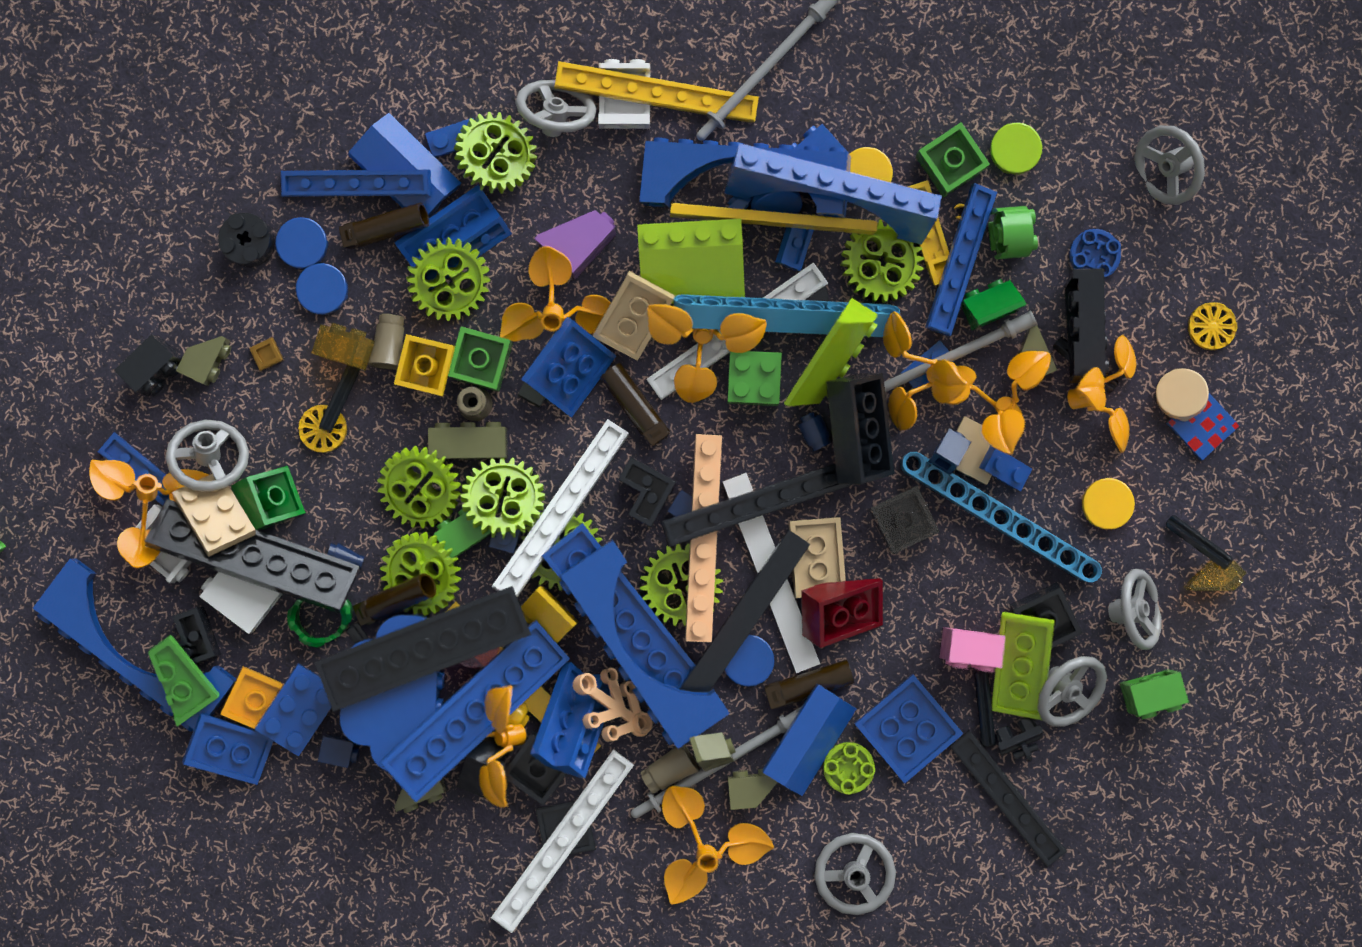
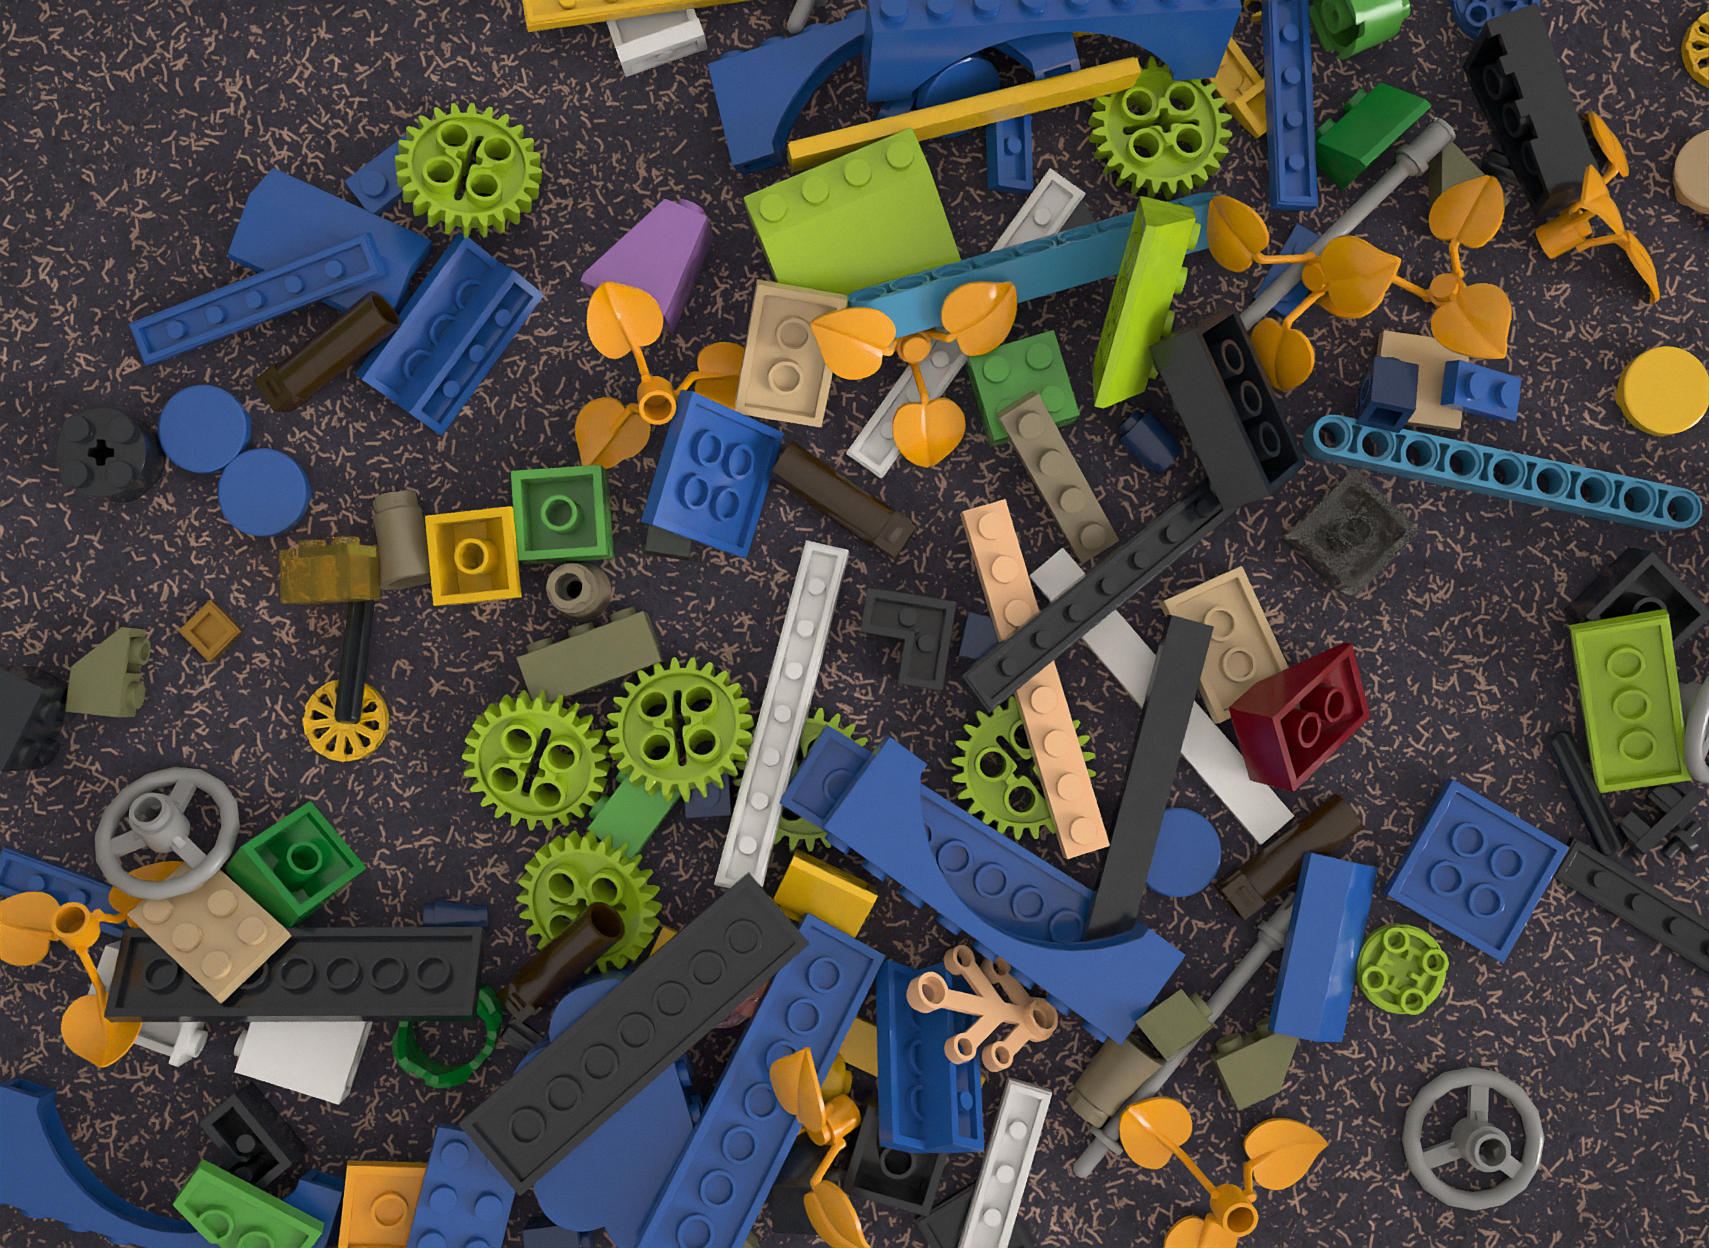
camera: 25 degrees left, 0 degrees up
lime gear [406,237,490,321] -> none
light grey piece [515,80,596,137] -> none
bright pink brick [939,627,1005,672] -> none
none -> dark tan plate [995,390,1119,564]

